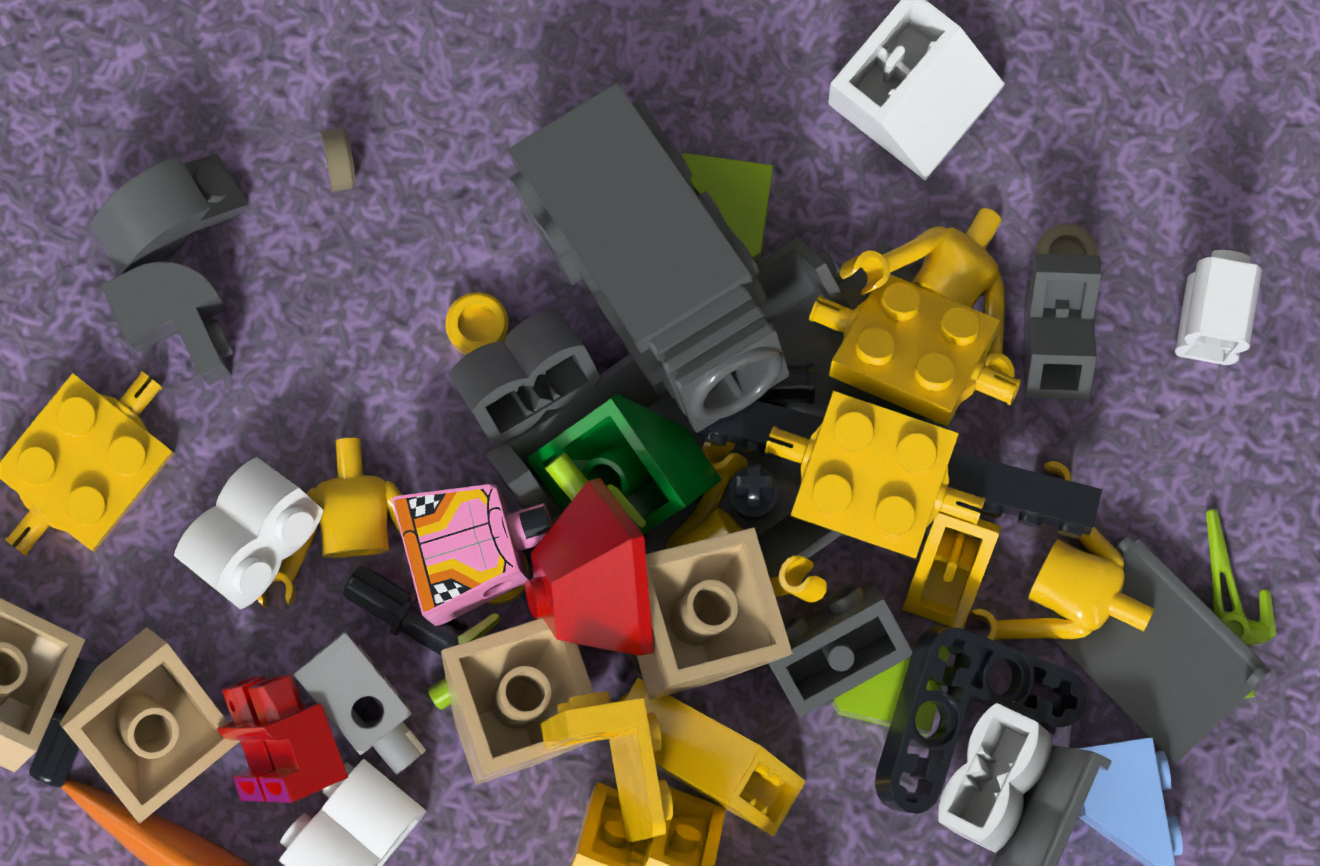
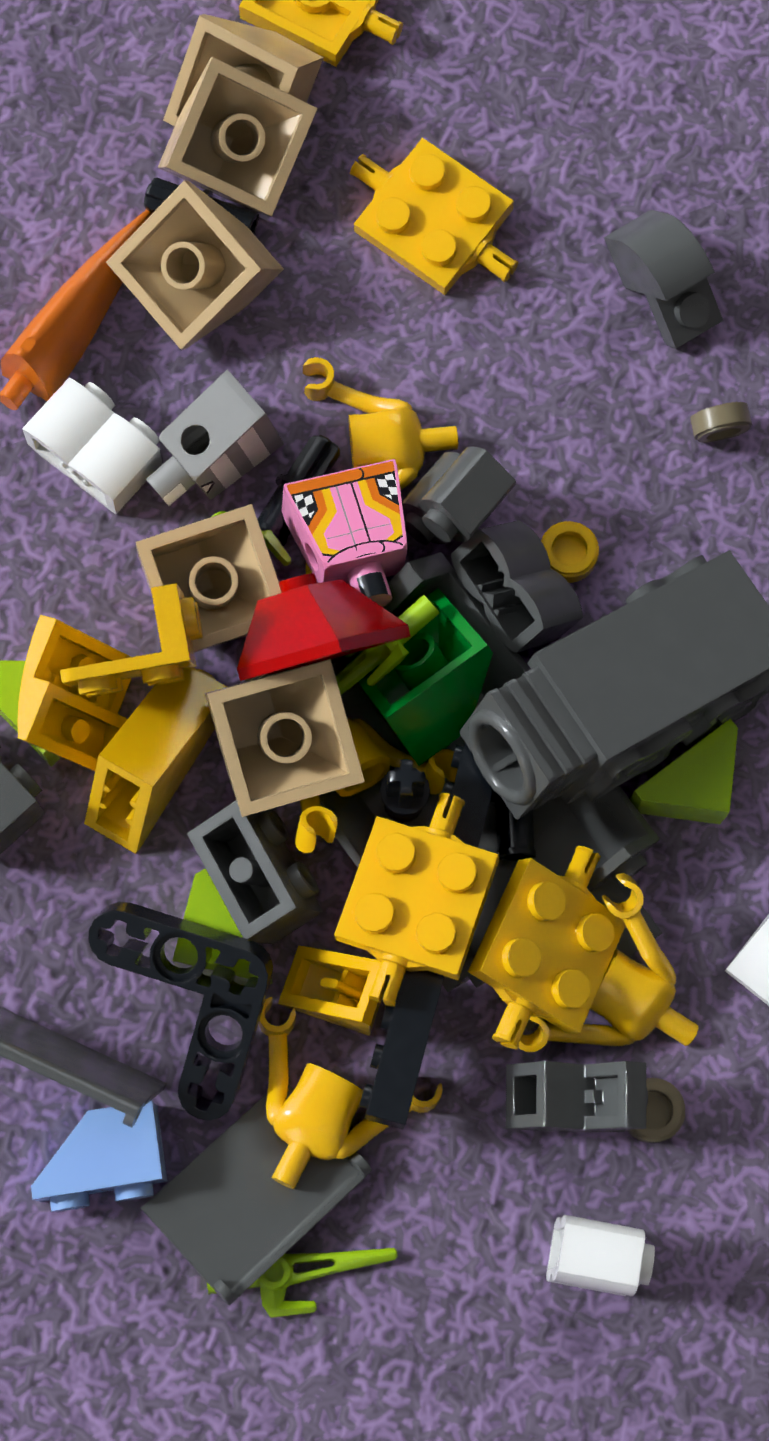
camera: 80 degrees right, 5 degrees down
dark grey brick [100,262,234,386] -> none
white brick [174,457,323,610] -> none
red hips [217,674,349,803] -> none
white brick [938,703,1052,852] -> none
none -> dark grey brick [402,446,516,545]

